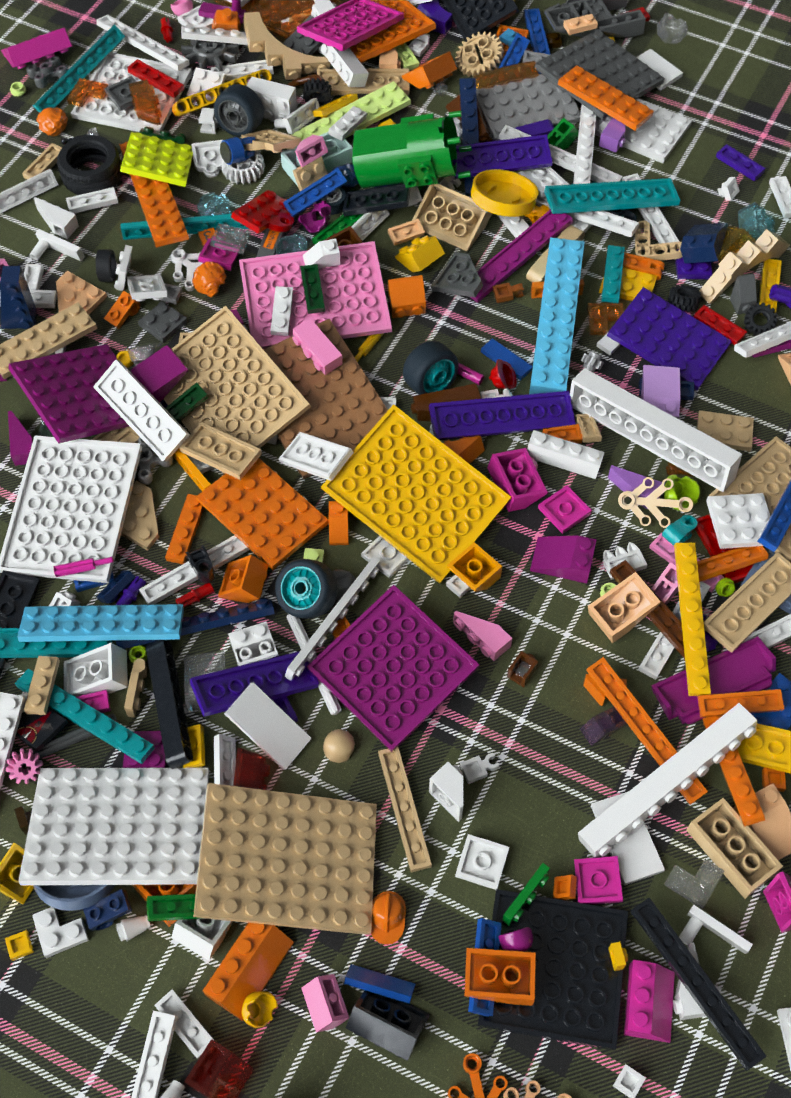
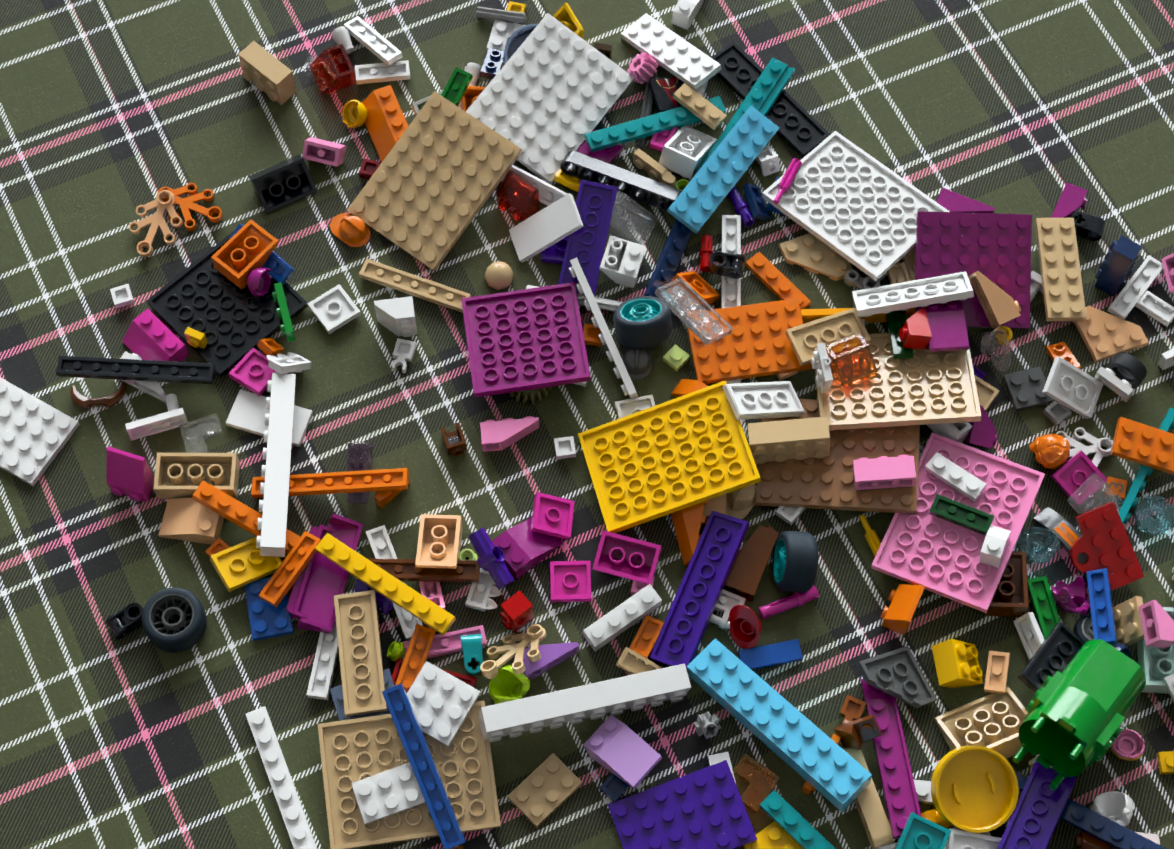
camera: 125 degrees right, 5 degrees up
blue tile [344,964,415,1004] -> none
light orange slope [447,542,502,592] -> none
none -> reddish brown piece [71,382,126,410]
none -> white plate [267,352,312,374]
none -> dark red tile [359,159,382,179]
none -> dark purple piece [468,528,514,589]
none -> light grey axle [476,7,526,24]
none -> red brick [500,591,534,634]
none -> dark pink plate [530,492,575,540]
none -> clear plate [654,277,733,345]
none -> tan brick [748,416,830,464]
none -> white plate [811,343,833,393]
none -> clear orange slope [826,333,878,387]
none -> reddish brown slope [834,714,882,750]
none -> red slope [899,308,932,350]
none -> light nougat slope [968,271,1021,328]

